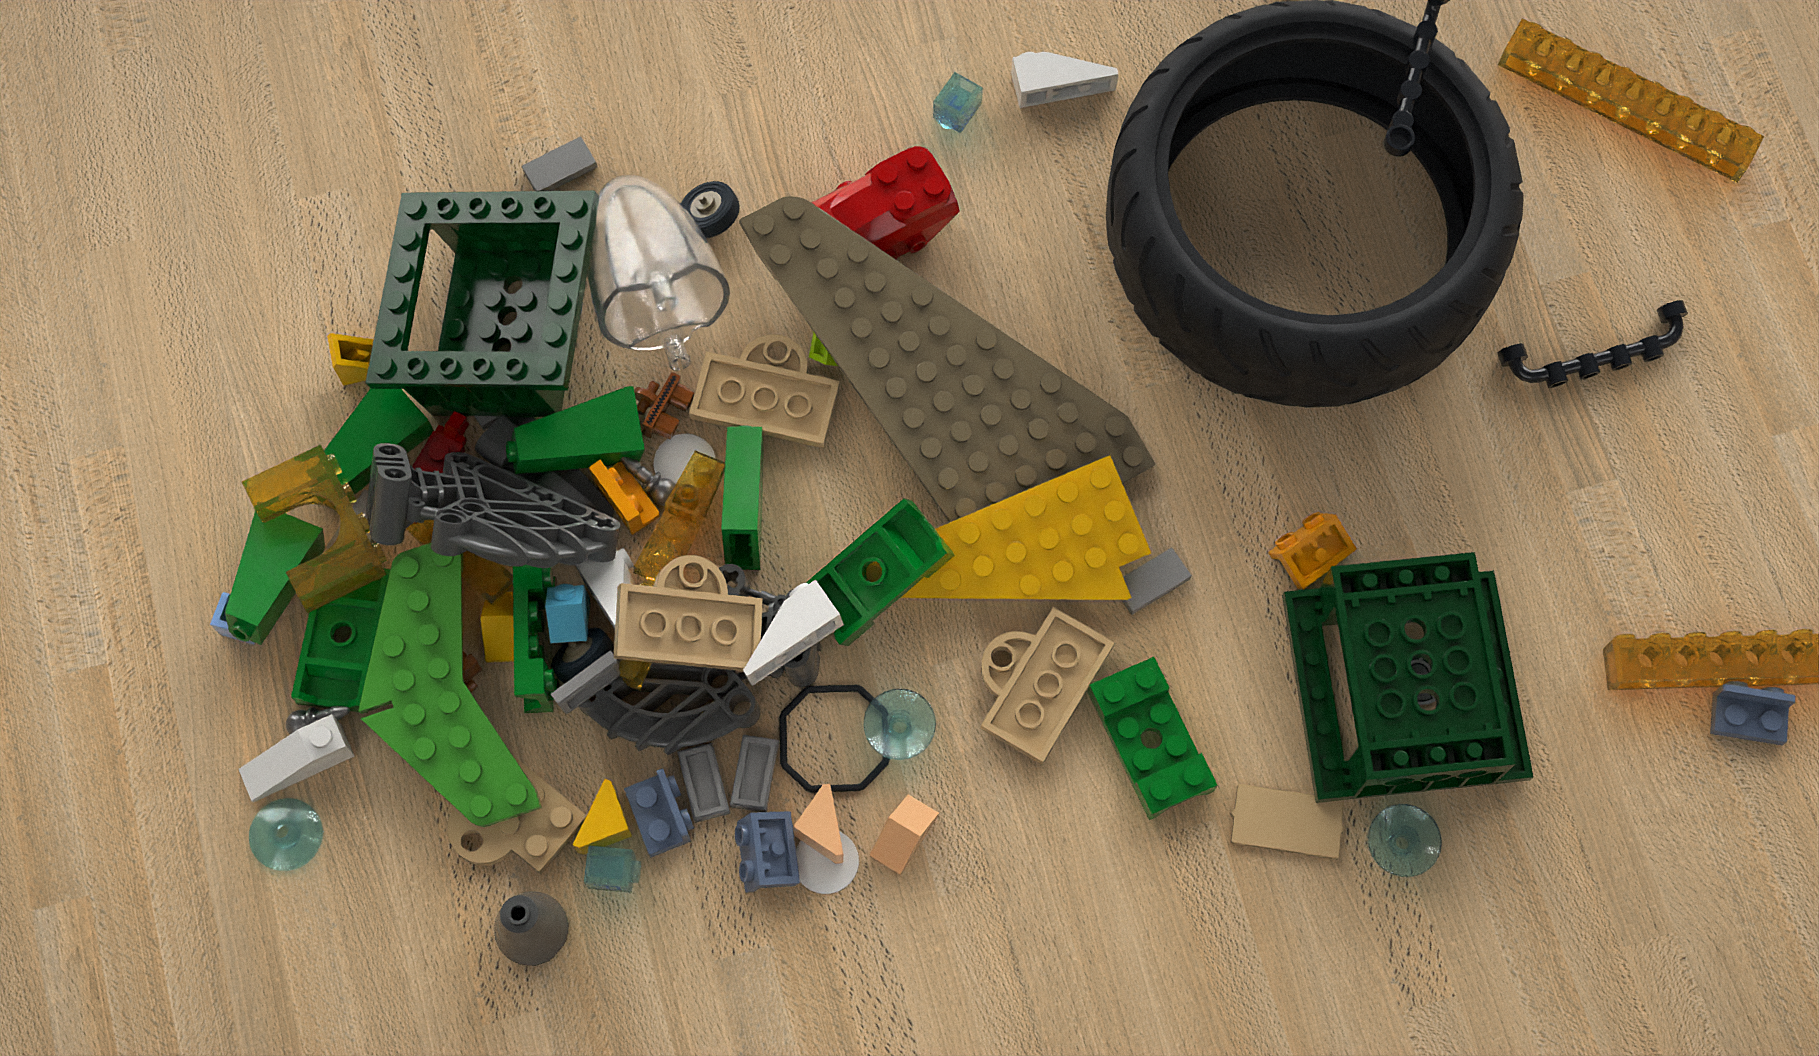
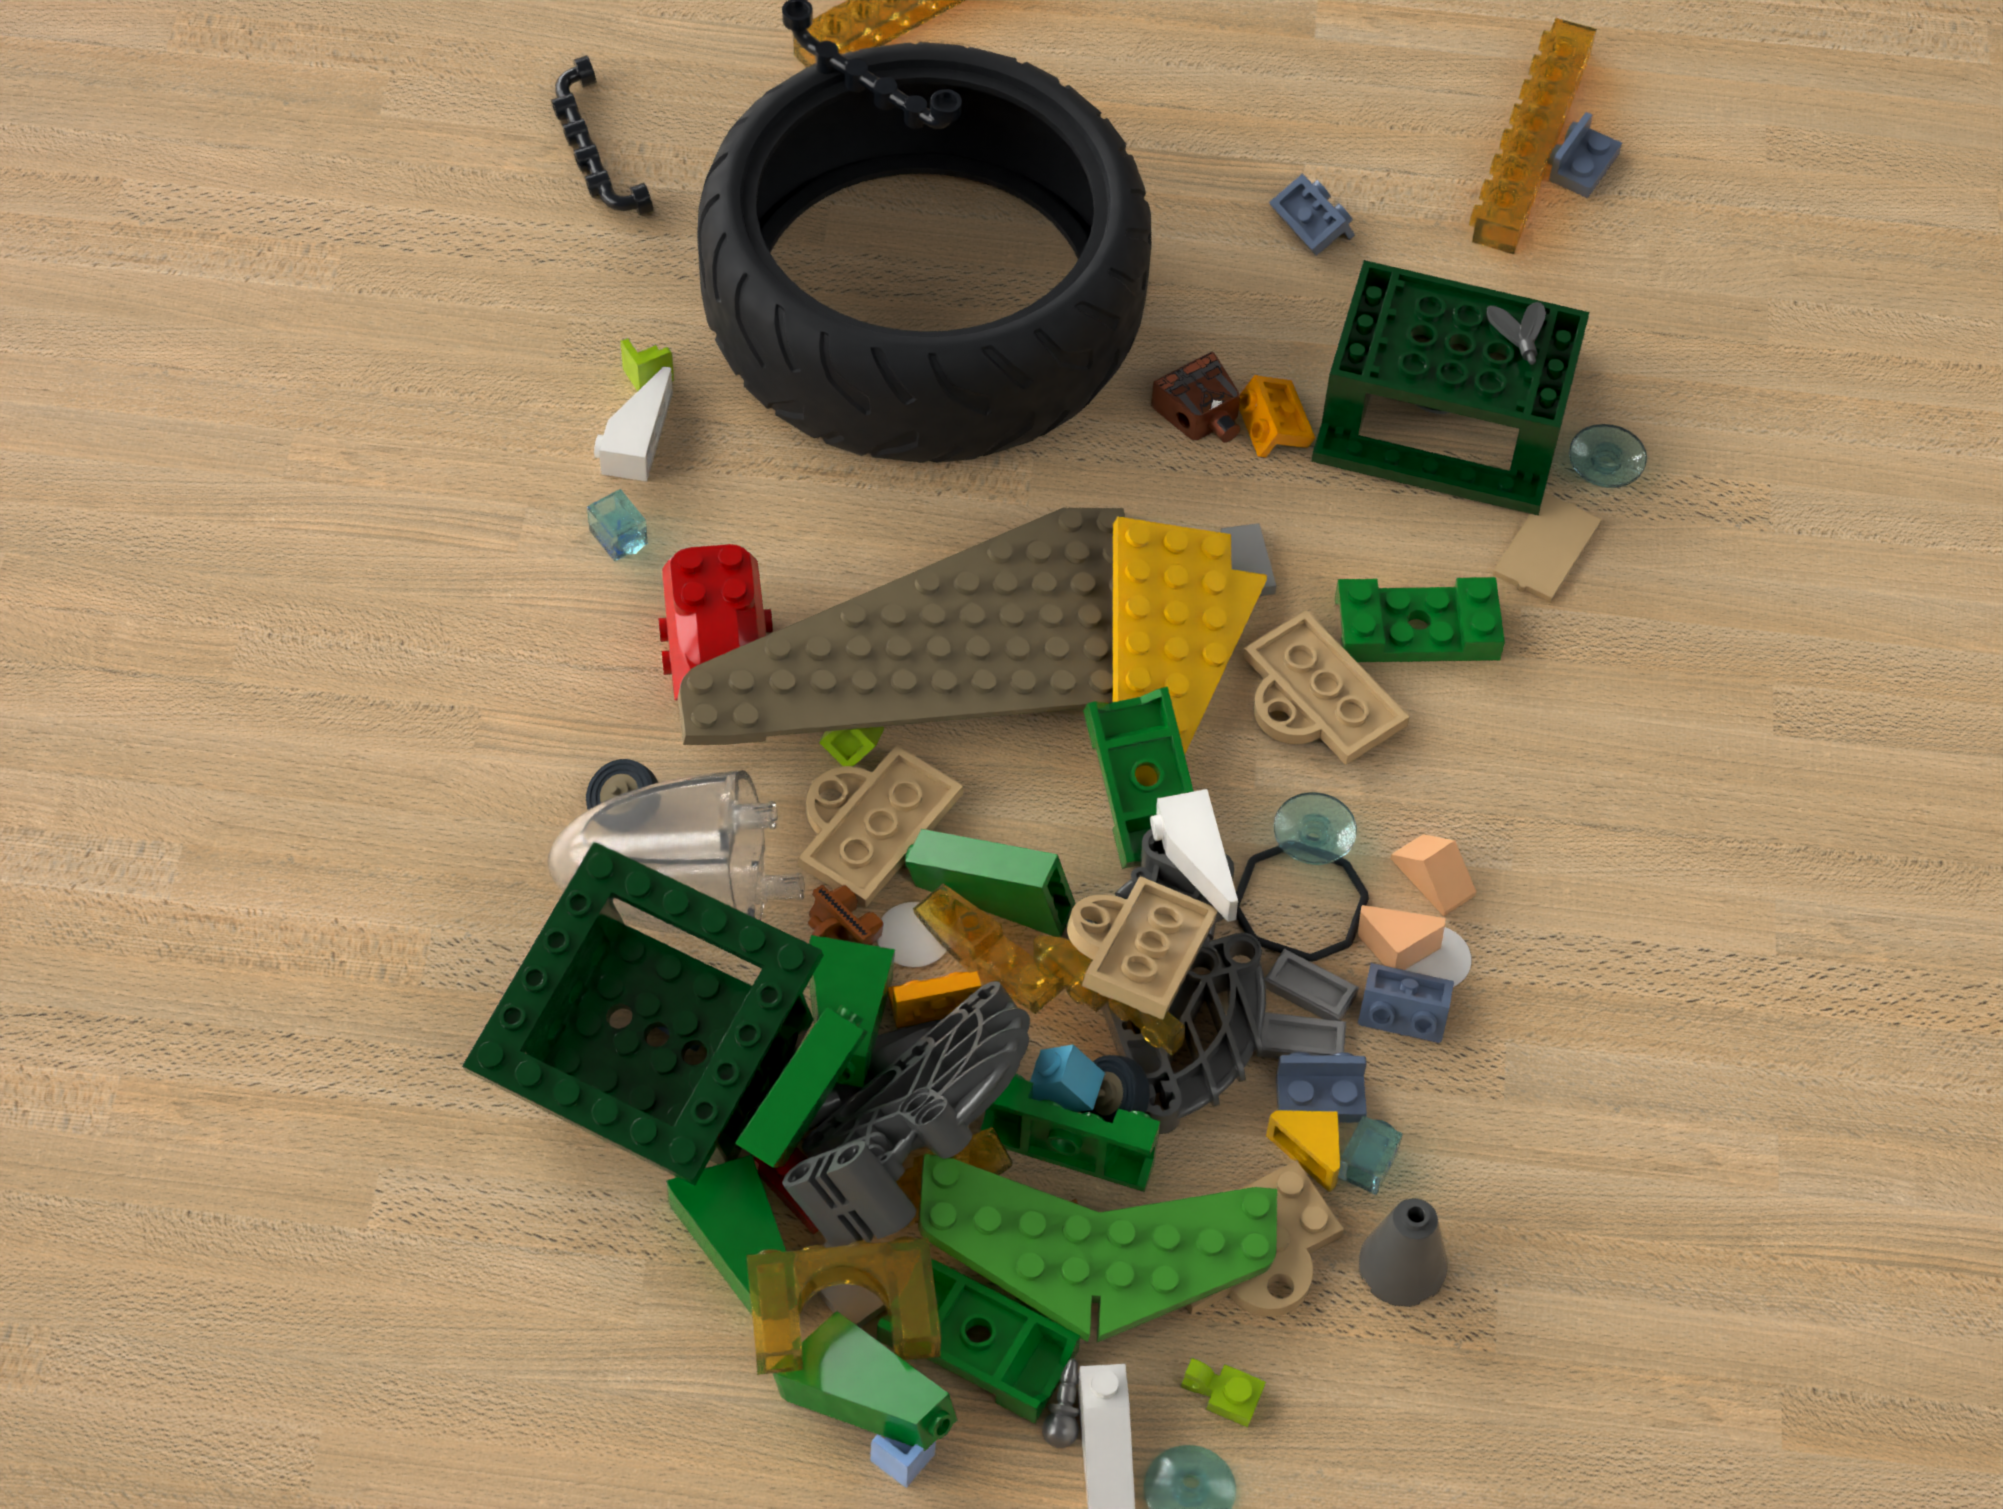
camera: 70 degrees left, 15 degrees down
yellow slope [327,333,374,386] -> none
yellow slope [480,592,514,663] -> none
light grey tile [522,136,597,191] -> none
light grey tile [551,650,625,714] -> none
white slope [575,548,635,629] -> none
flat silver bar [621,456,678,506] -> none
black bar [1497,300,1688,388] -> none
none -> lime panel [620,338,674,391]
none -> green slope [735,1005,868,1168]
none -> copper torso [1151,351,1240,443]
none -> lime plate [1181,1358,1266,1427]
none -> sand blue bracket [1269,173,1355,256]
none -> dark grey piece [1486,302,1546,364]

